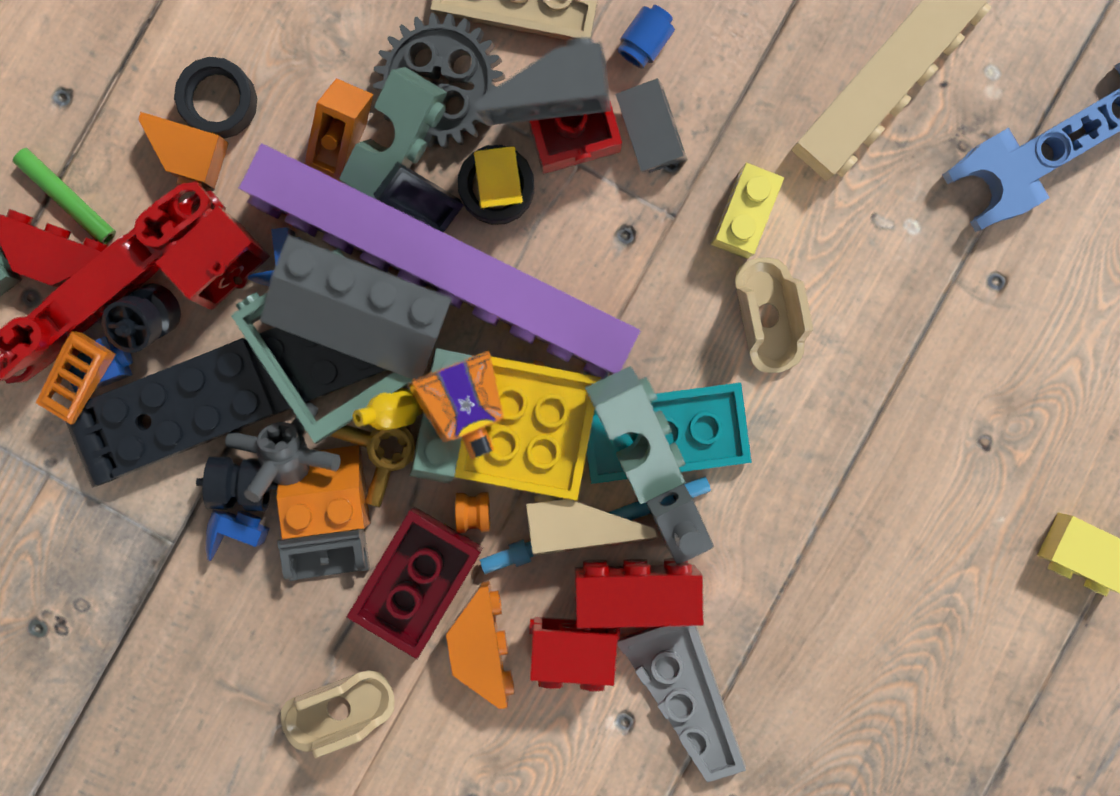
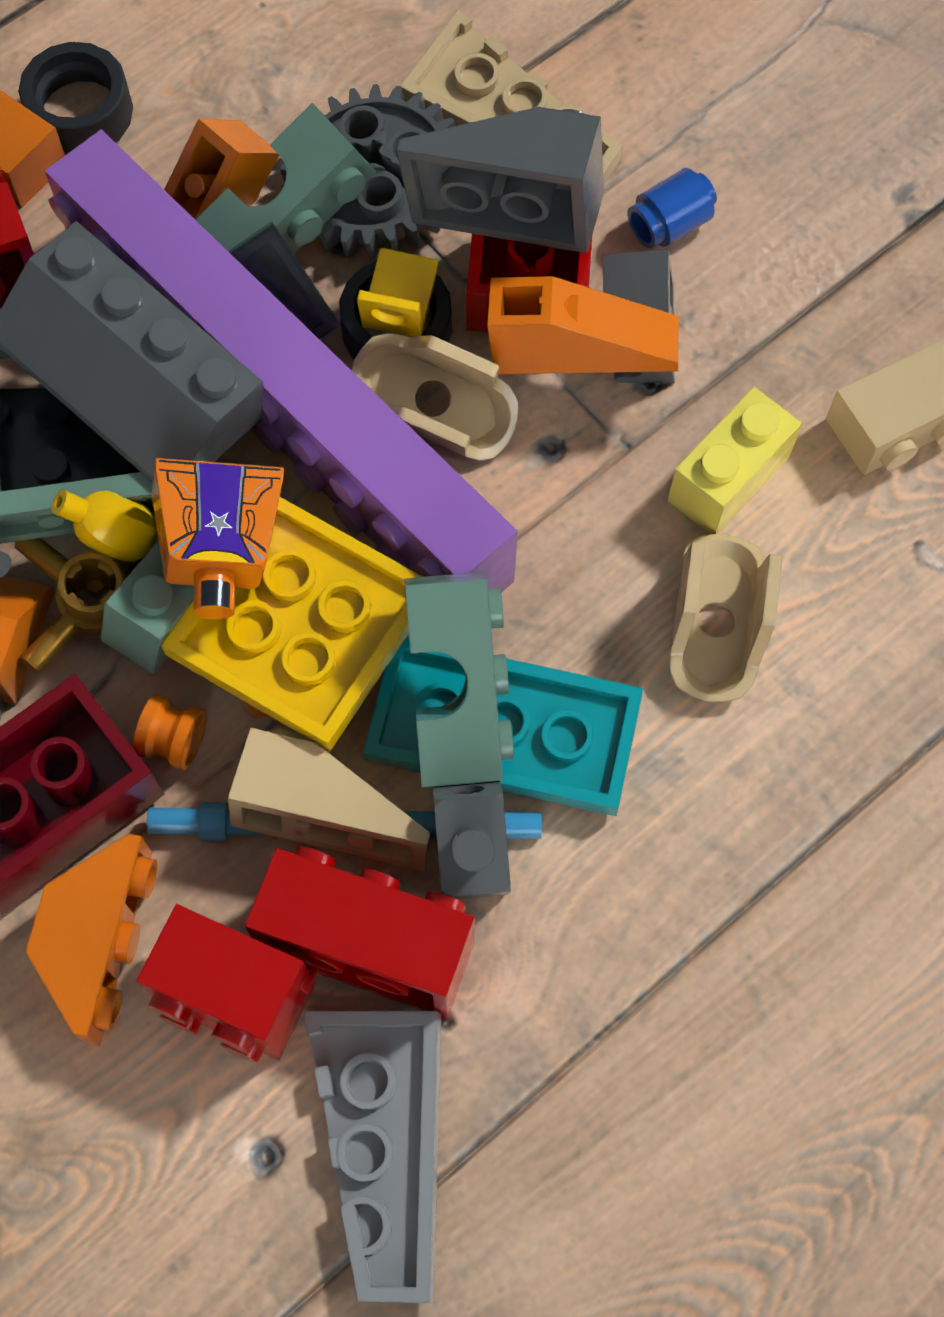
camera: 20 degrees right, 20 degrees down
none -> tan piece [351,333,518,461]
none -> orange slope [487,276,679,374]

